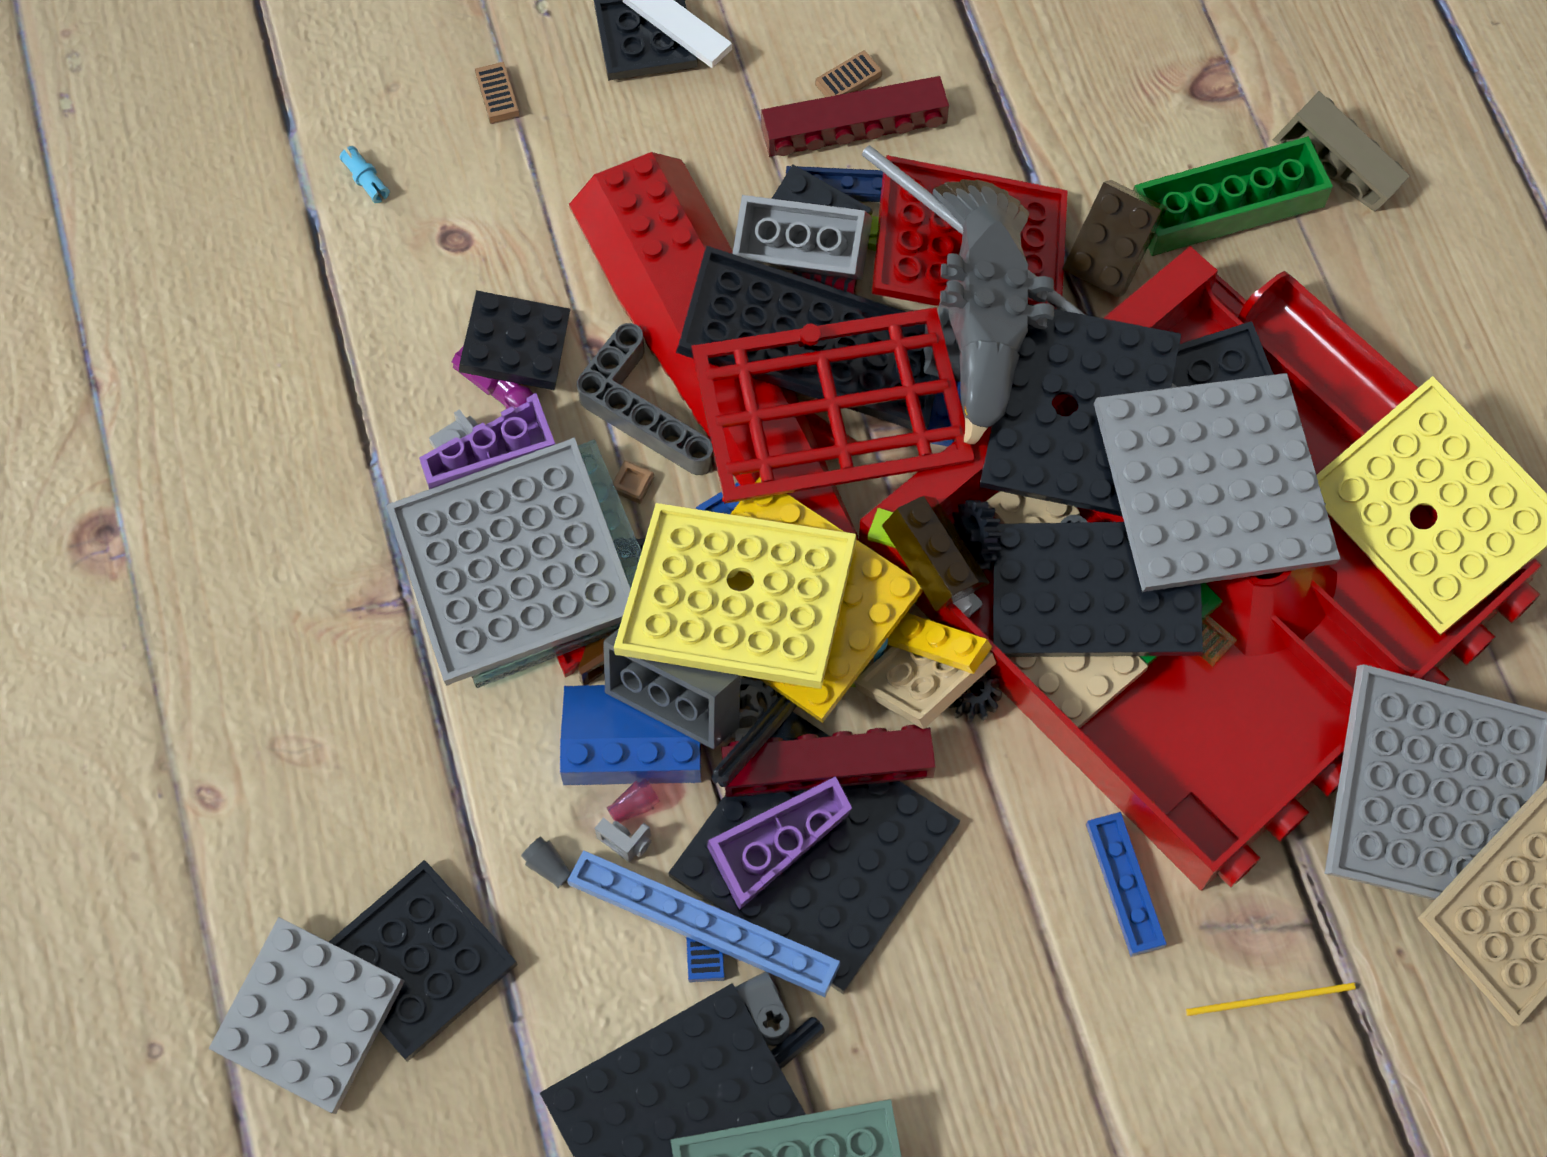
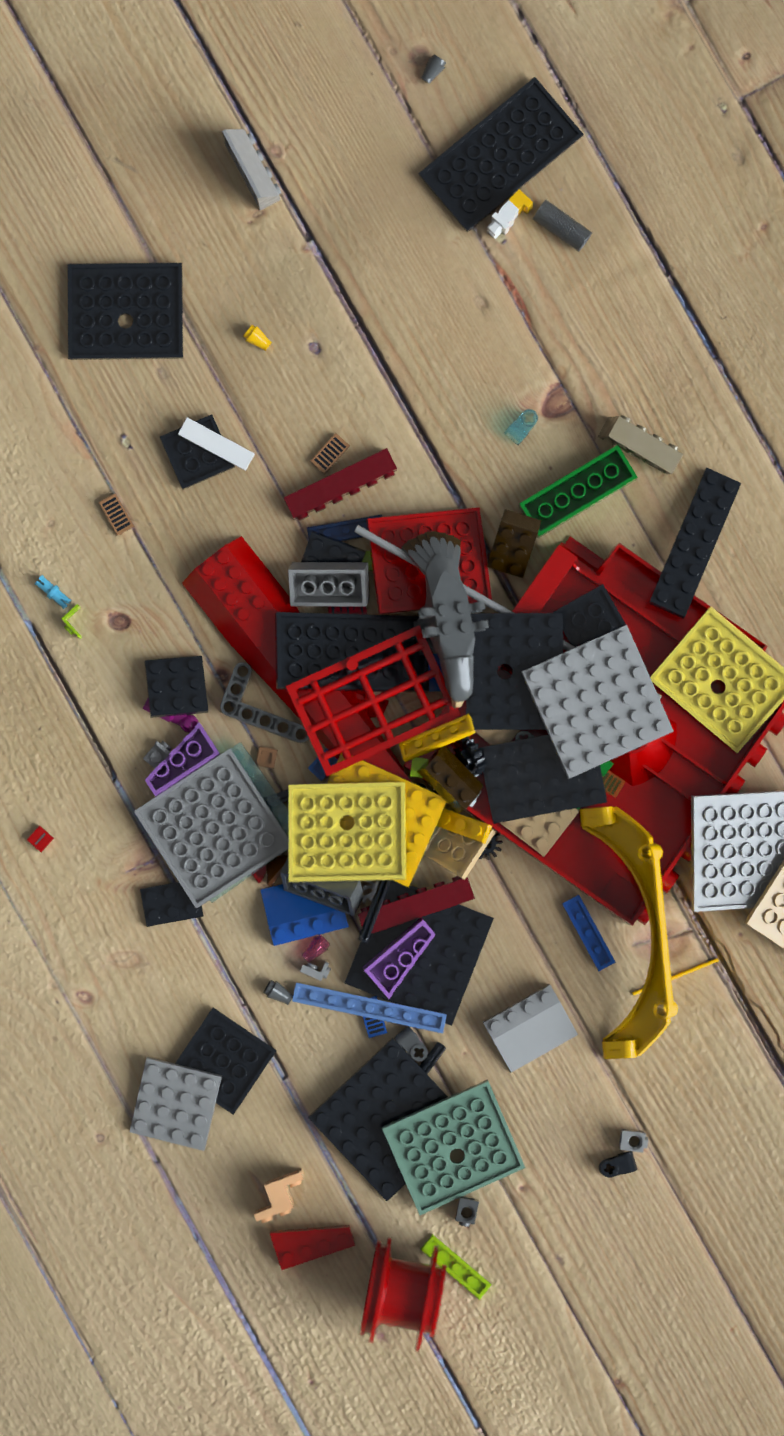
camera: 15 degrees left, 20 degrees up
none -> red tile [27,825,54,853]
none -> lime bracket [61,604,82,639]
none -> black plate [140,882,204,927]
none -> yellow tile [399,714,475,762]
none -> light grey slope [483,984,578,1072]
none -> clear light blue piece [504,409,538,445]
none -> yellow panel [579,806,678,1059]
none -> black plate [649,468,741,619]

